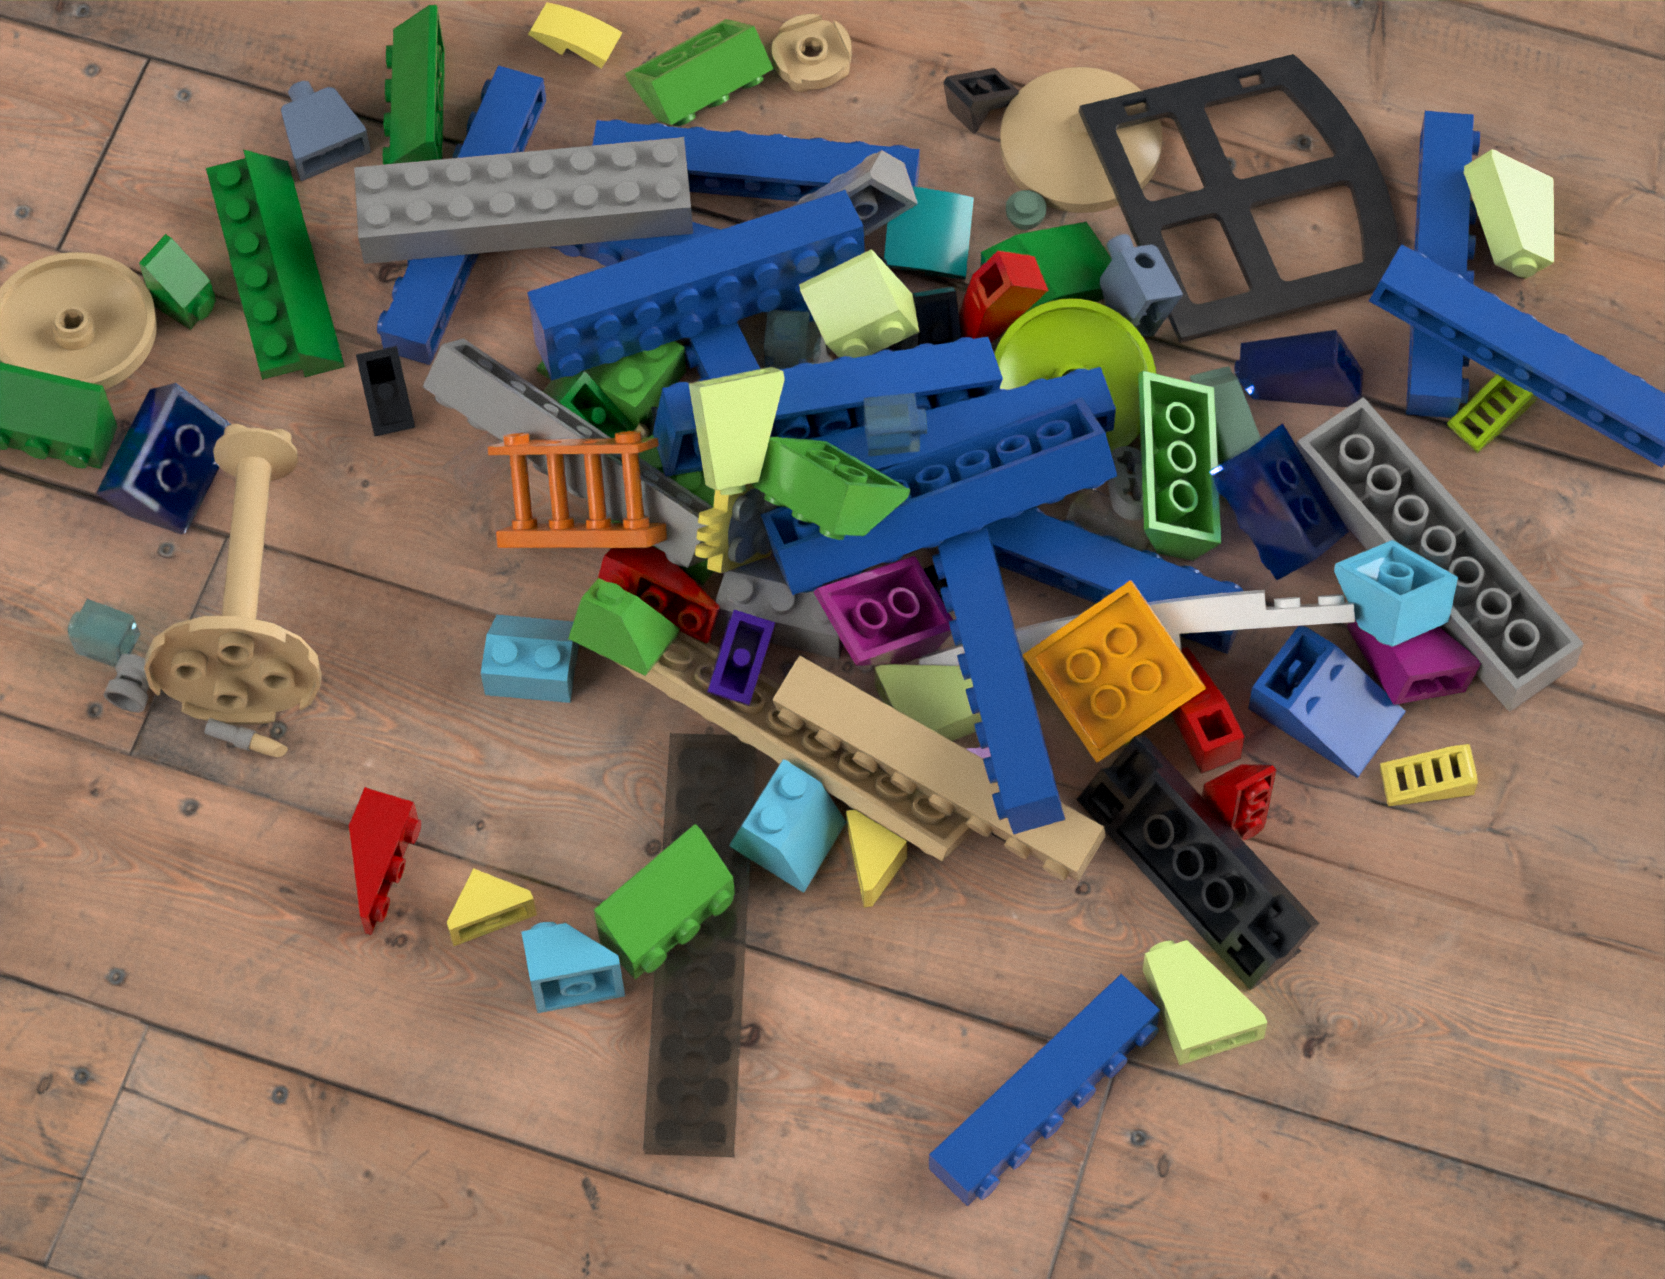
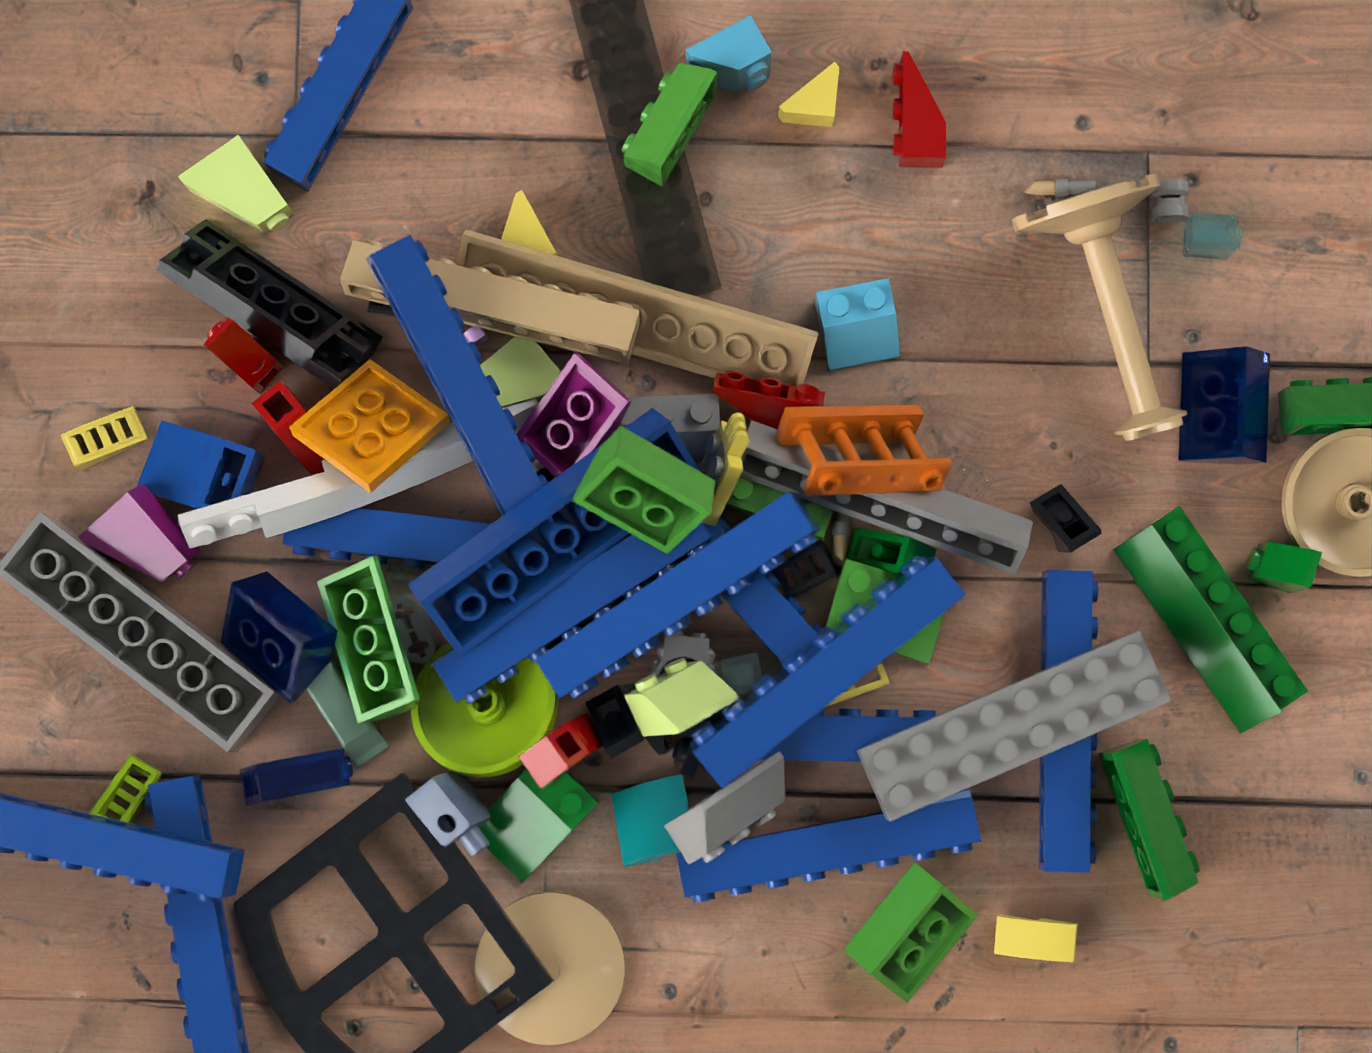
camera: 165 degrees right, 20 degrees up
sand blue torso [281,81,371,181] -> none
bright green slope [568,578,680,676] -> none
yellowish green slope [689,367,784,495] -> none
dark purple slope [707,609,775,706] -> none
medium azure slope [729,759,846,893] -> none
tan plate [772,14,852,92] -> none
clear light blue brick [863,393,927,457] -> none
black slope [943,68,1019,134] -> none
sand green plate [1006,190,1046,230] -> none
medium azure slope [1334,540,1458,647] -> none
yellowish green slope [1464,149,1554,279] -> none

